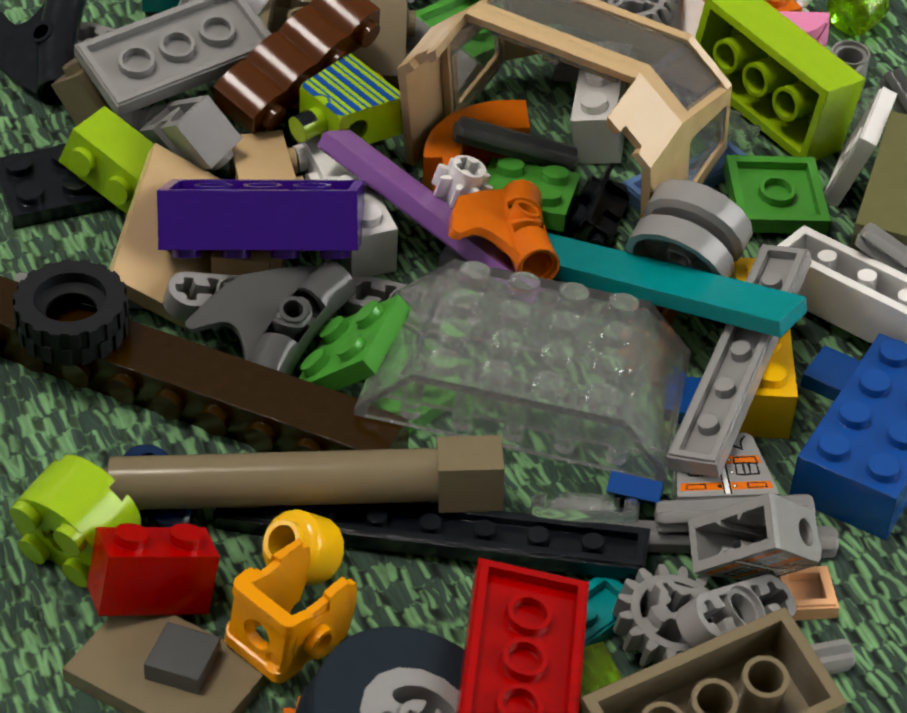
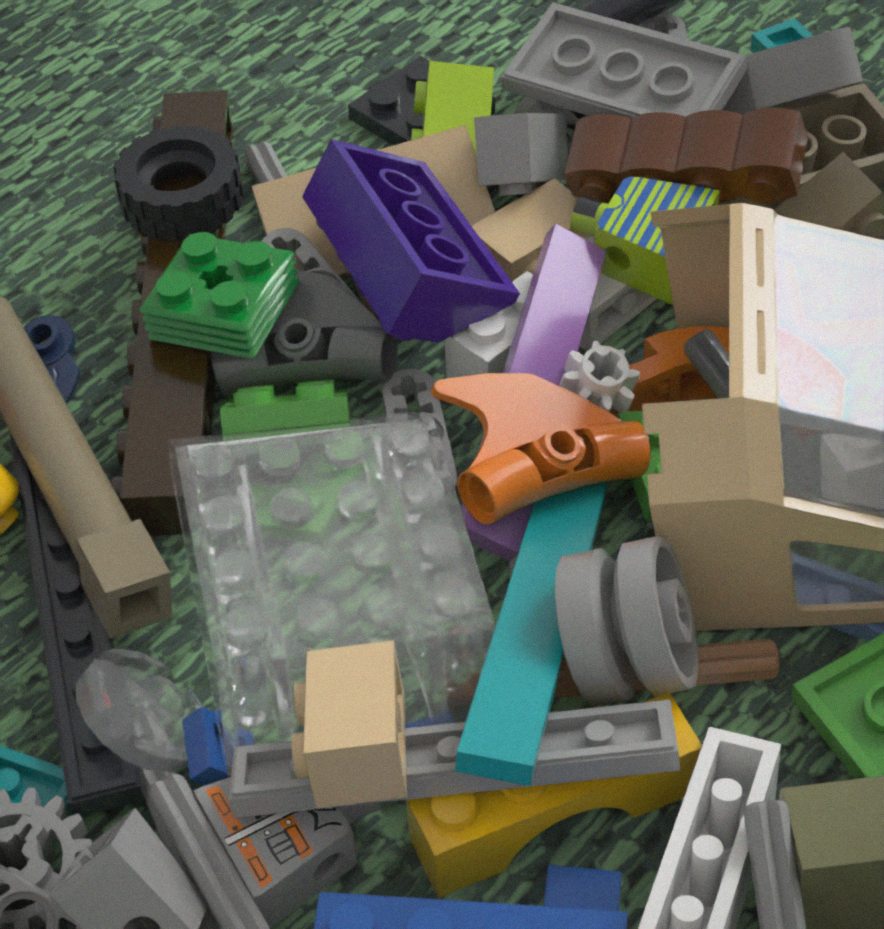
camera: 70 degrees right, 5 degrees up
none -> green brick [139,232,300,358]
none -> tan brick [292,640,407,809]

